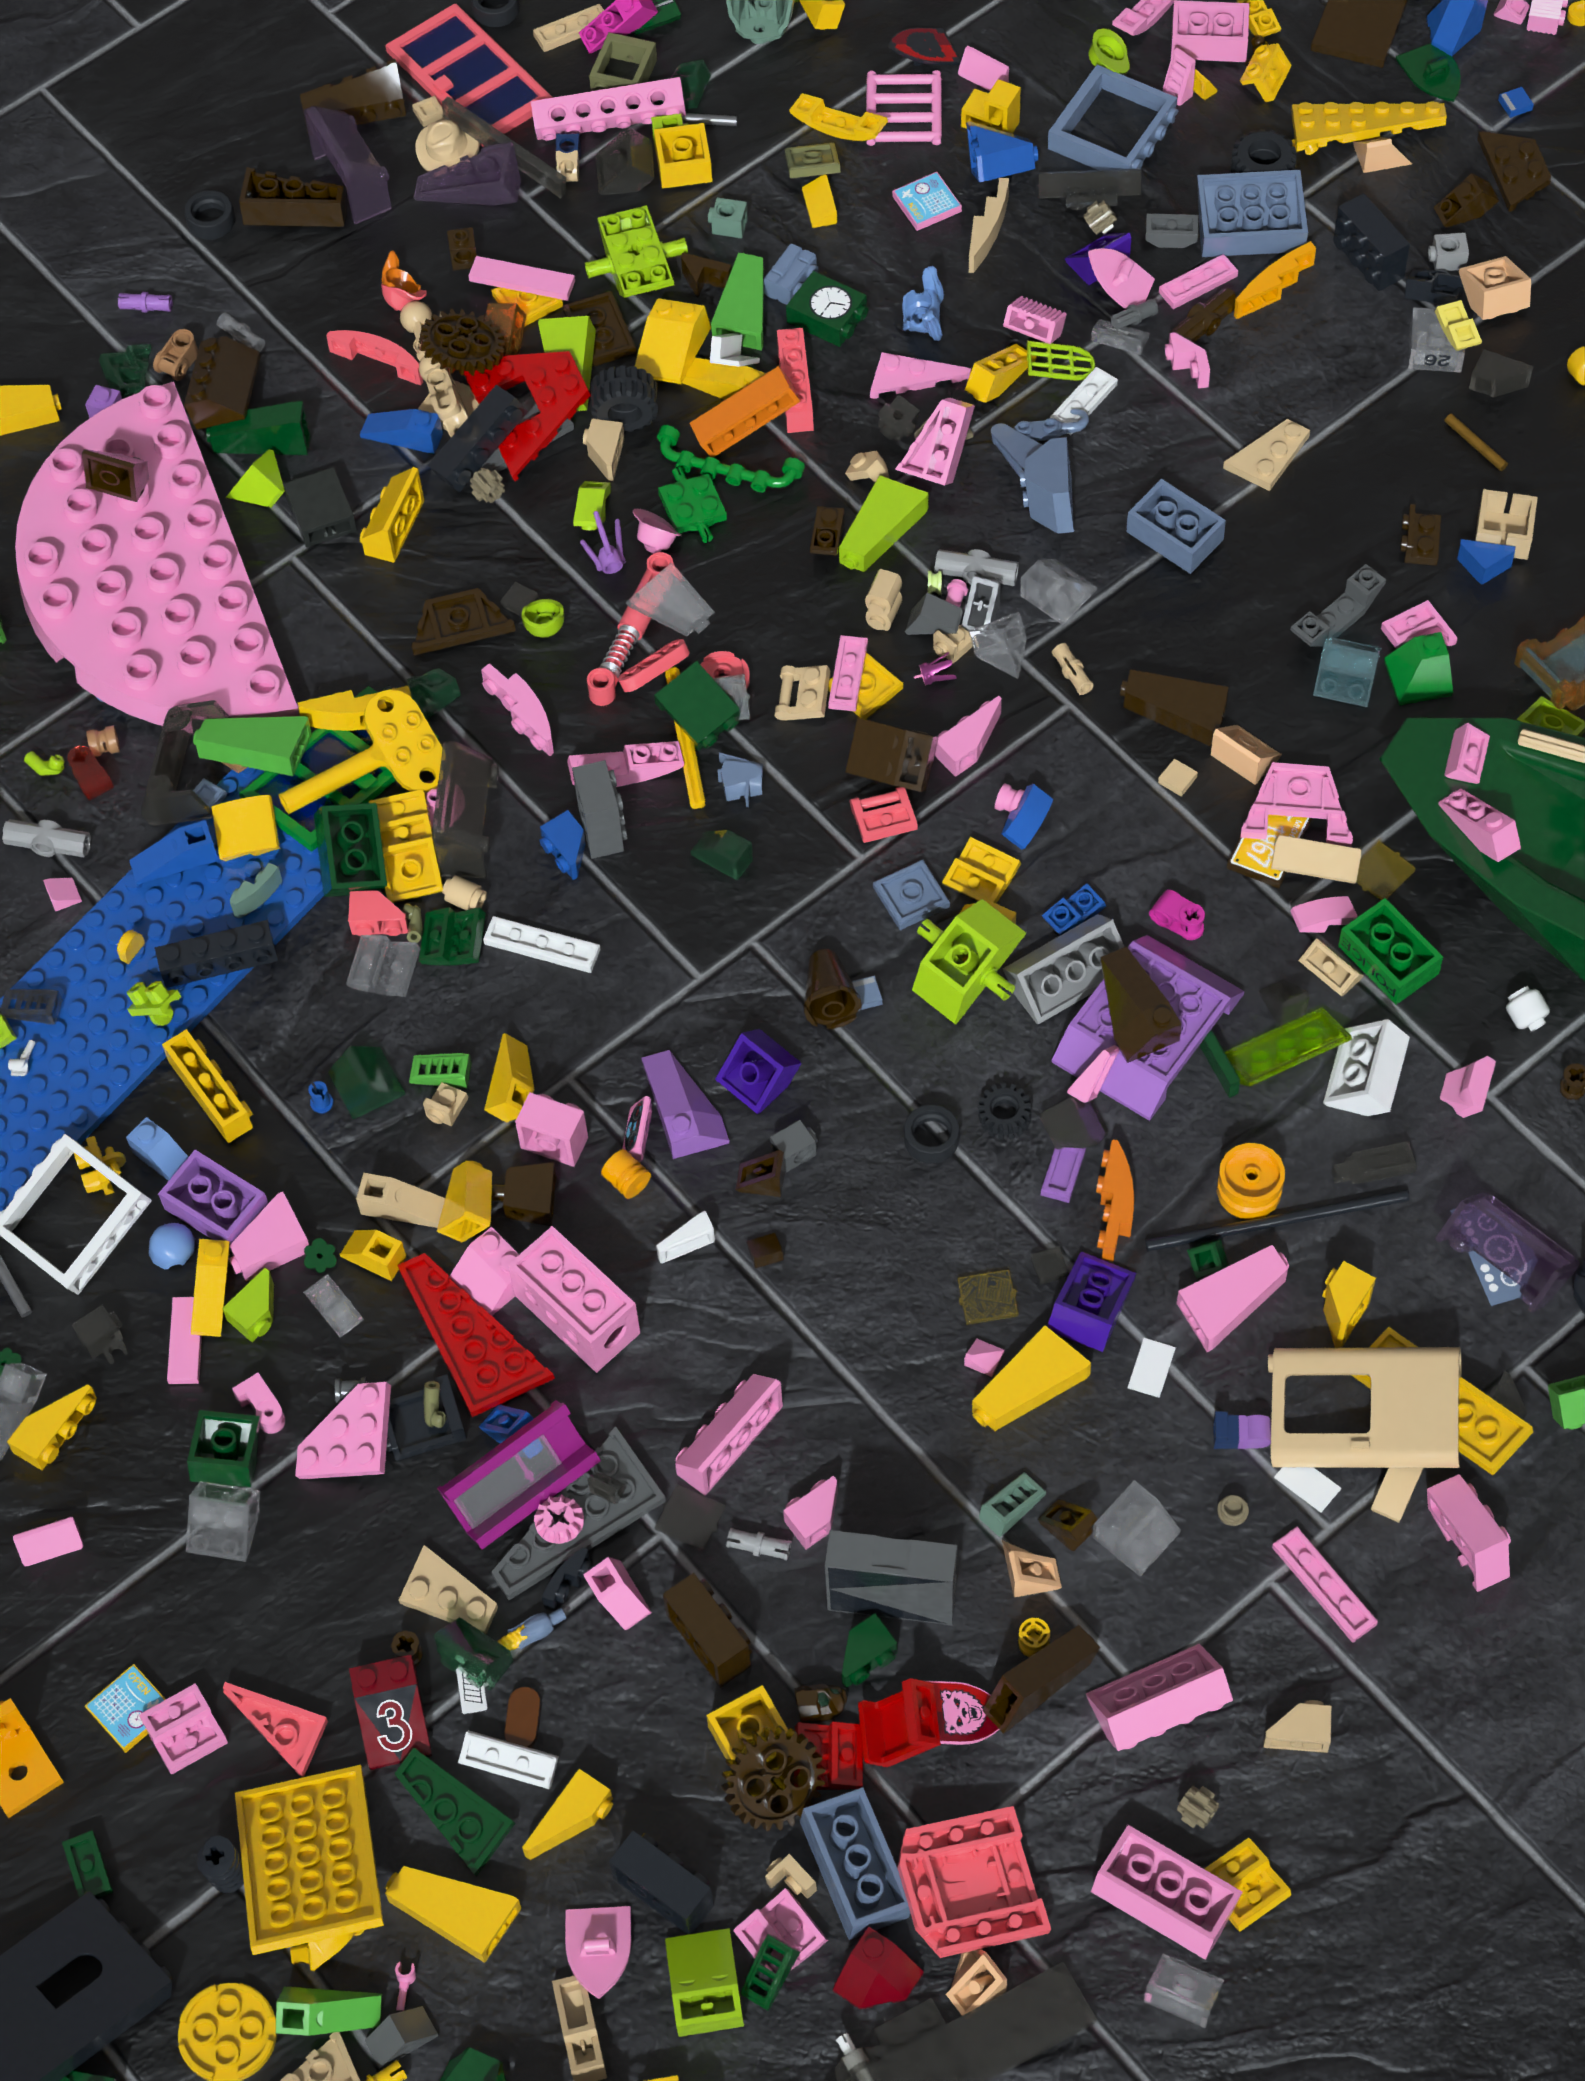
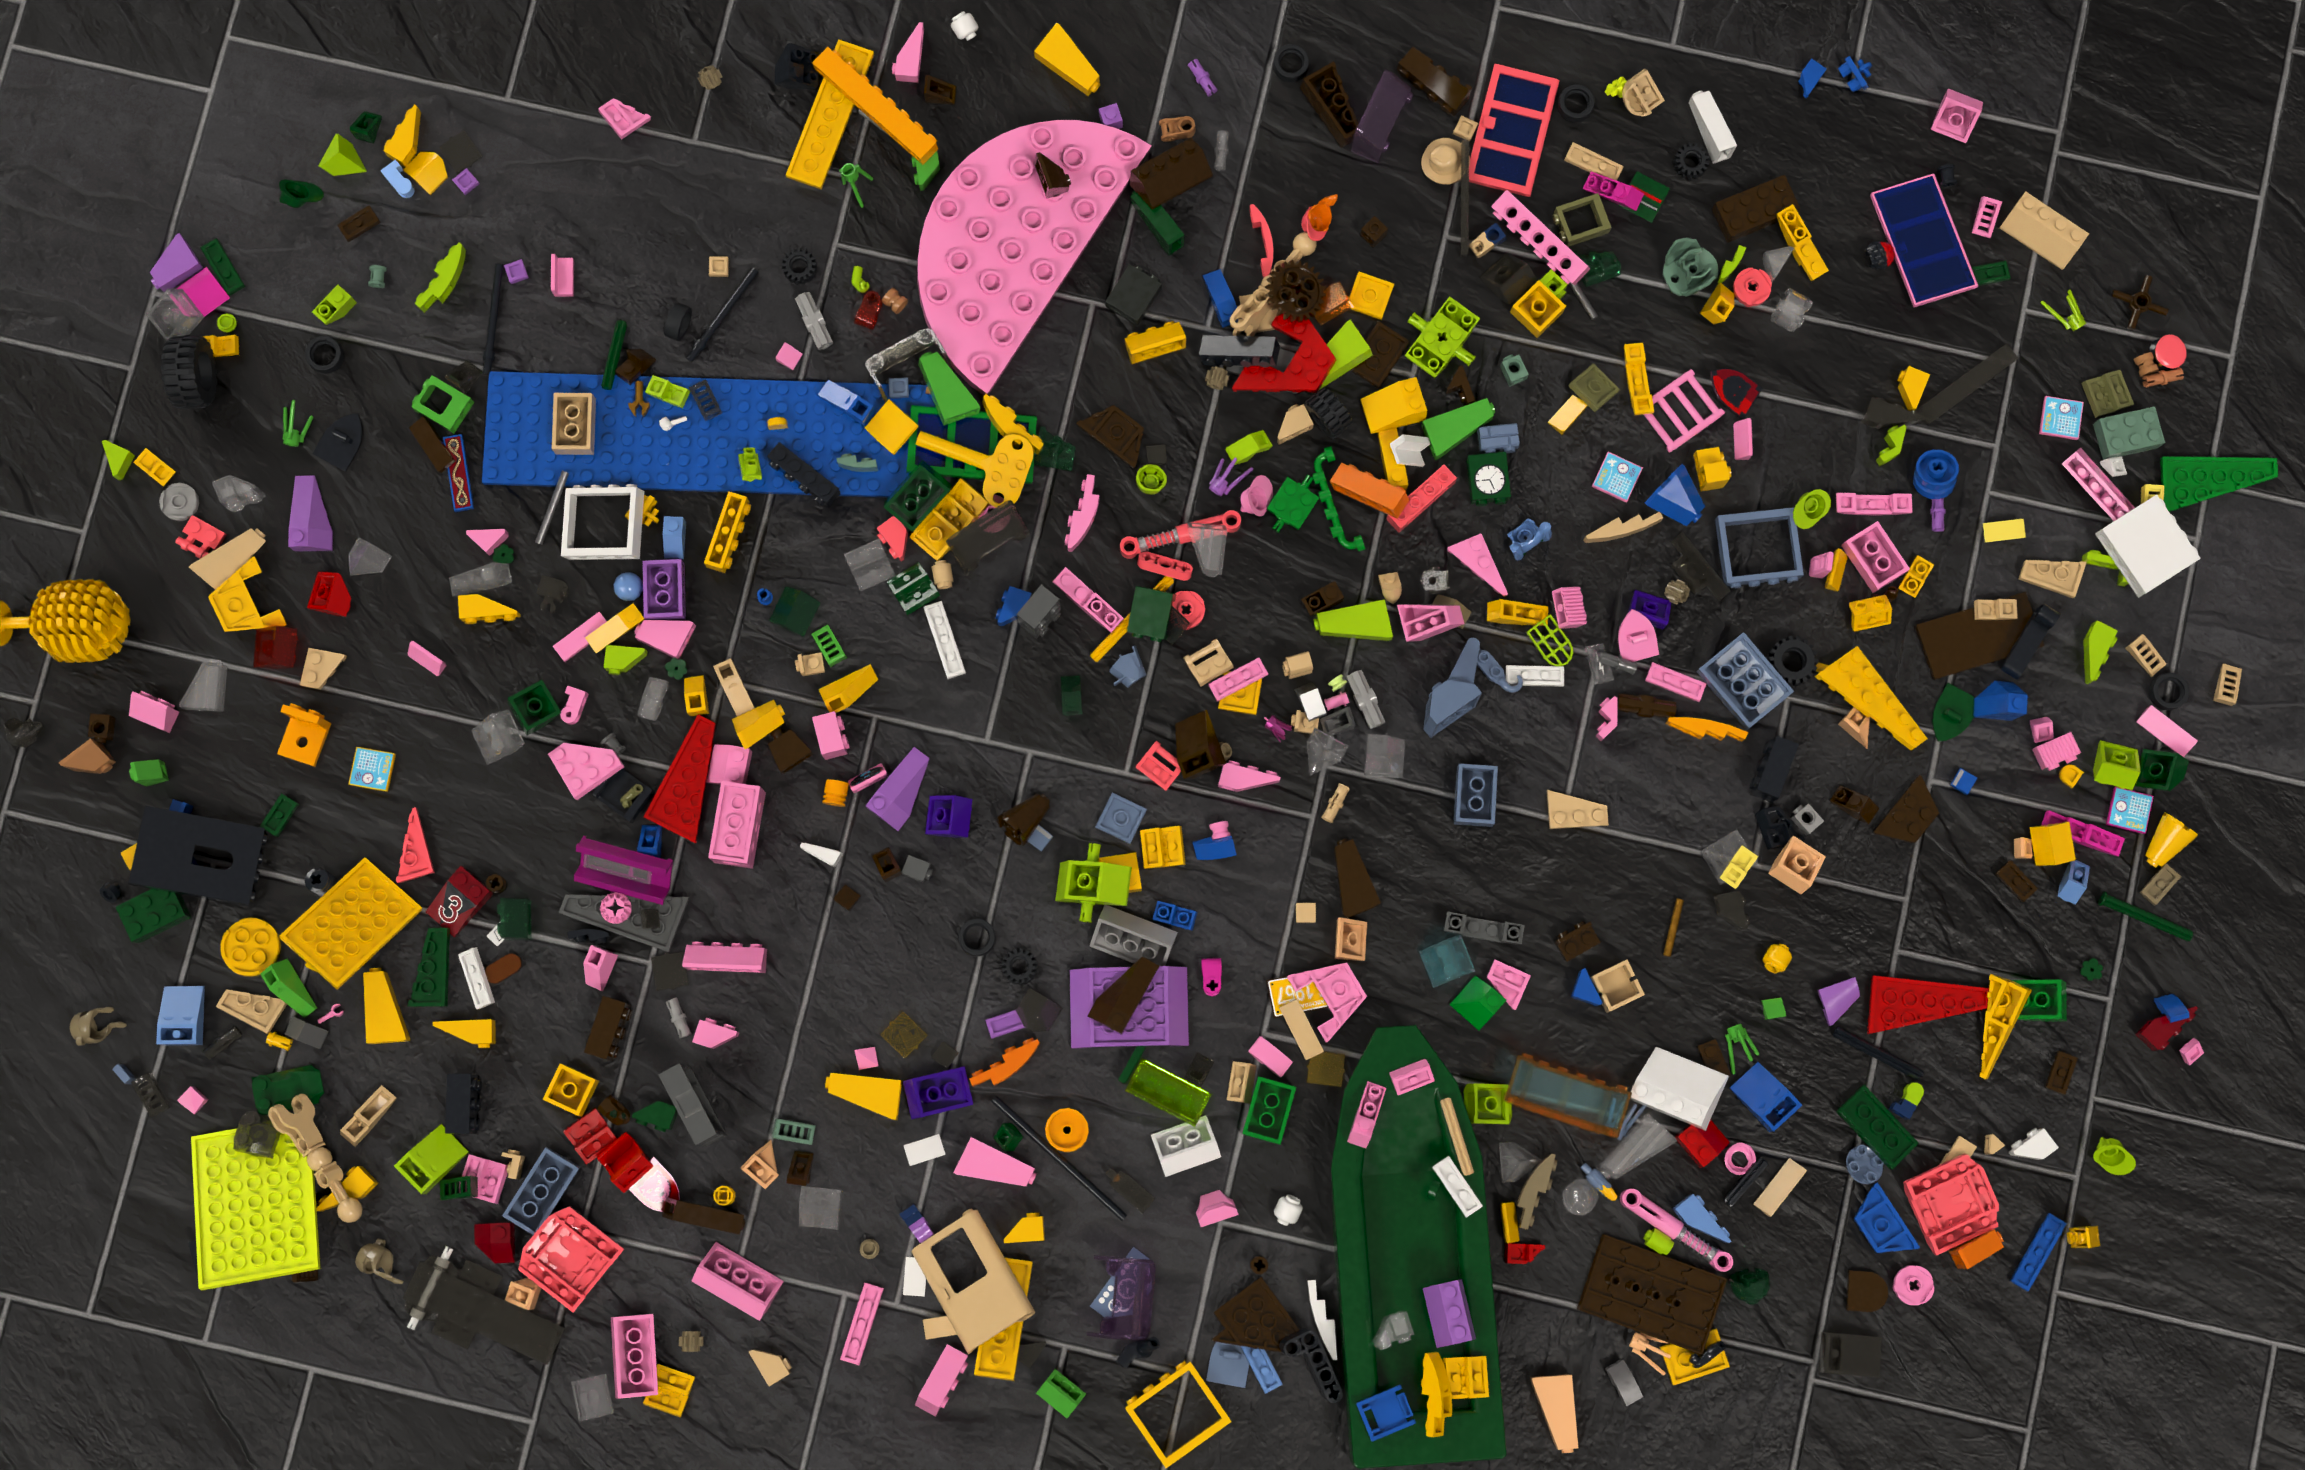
camera: 50 degrees right, 20 degrees up
clear green slope [99,344,151,399] -> none
bright pink slope [139,1683,228,1775] -> none
lime slope [225,449,285,508] -> none
tan wing [399,1545,498,1635] -> none
olive arm [402,904,423,943] -> none
clear purple wedge [414,142,521,206] -> none
bright pink tile [468,256,575,301] -> none
sand blue piece [496,1608,566,1653] -> none
bright pink shield [565,1906,631,1999] -> none
dark brown gear [721,1726,825,1831] -> none
bright pink slope [1067,1045,1119,1103] -> none
dark grey slope [1146,213,1198,248] -> none

